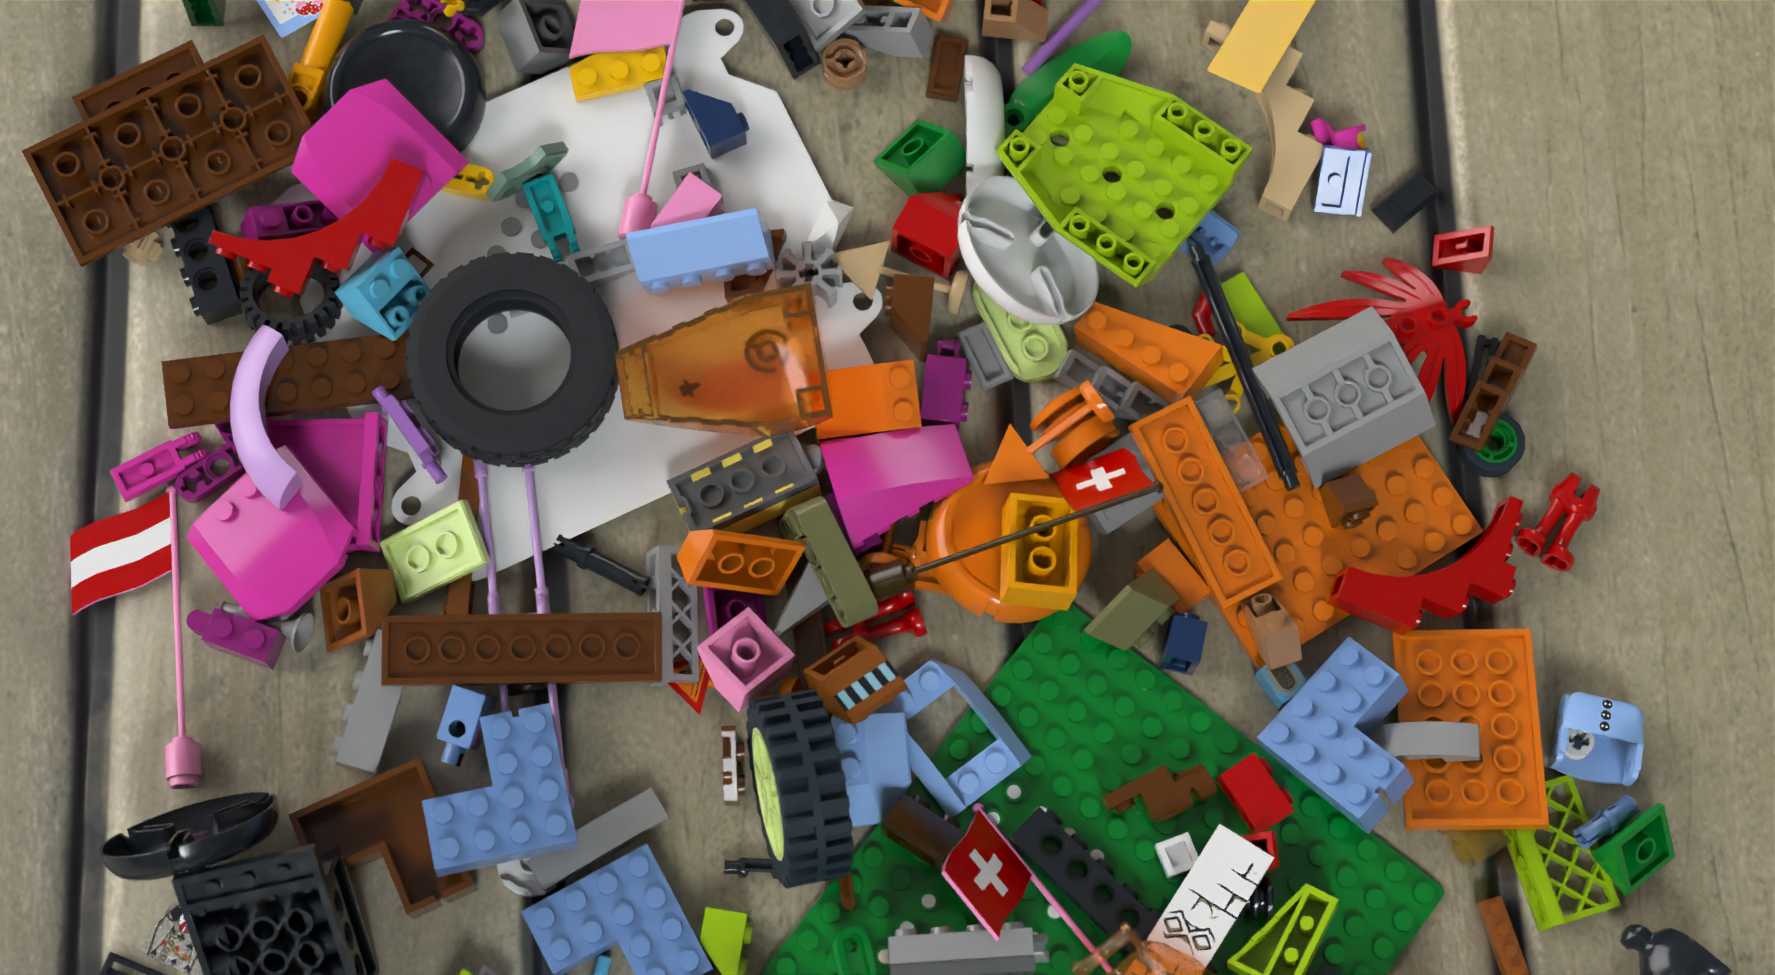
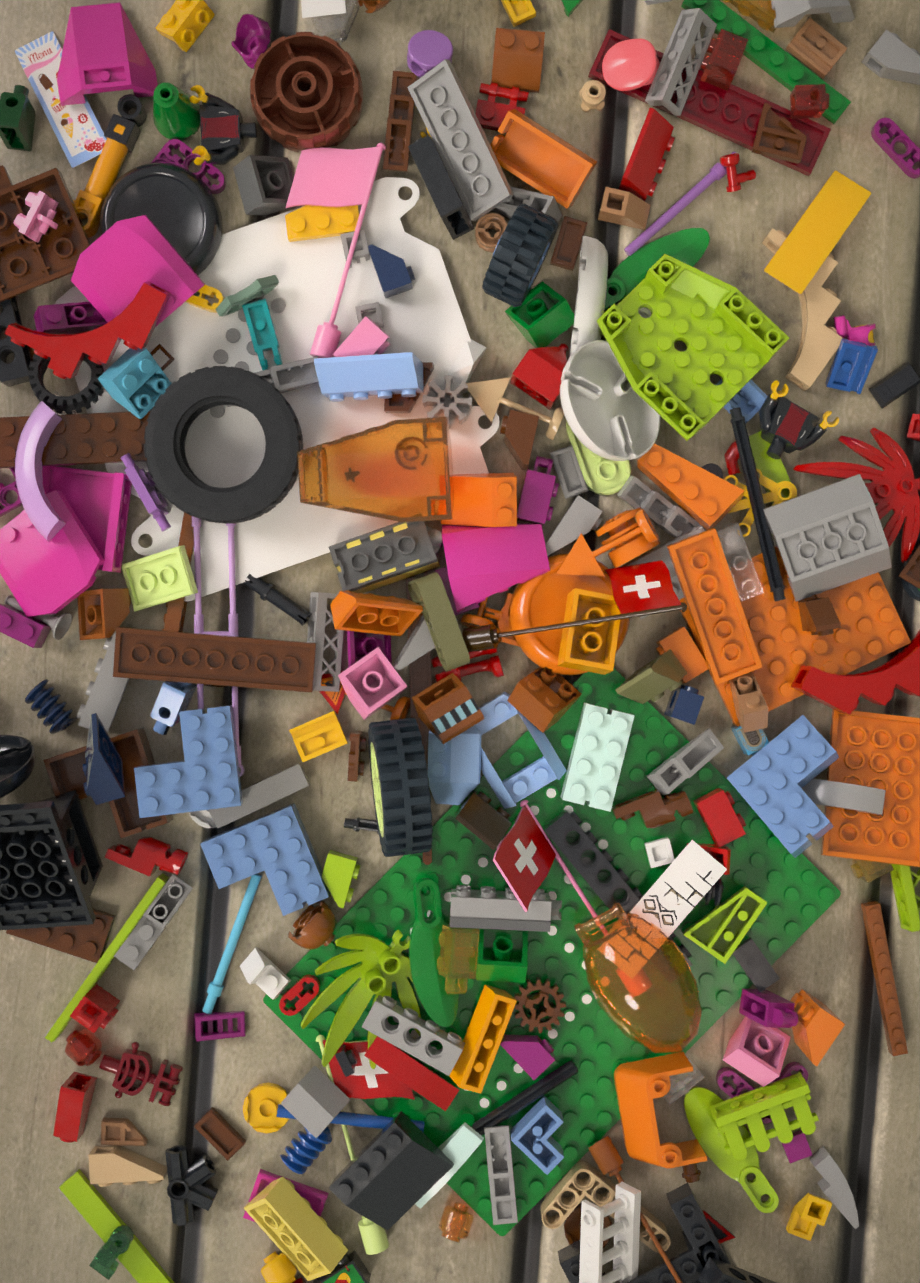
camera: 10 degrees right, 15 degrees up
none -> bright pink hips [13,191,59,243]
none -> dark blue piece [25,679,78,734]
none -> dark blue slope [83,713,125,805]
none -> red plate [104,837,189,877]
none -> yellow plate [289,711,348,762]
none -> black wheel [482,204,558,307]
none -> dark orange slope [507,667,582,733]
none -> light grey slope [545,495,603,556]
none -> light aqua piece [560,702,634,812]
none -> light grey slope [647,729,724,795]
none -> torso [759,380,839,460]

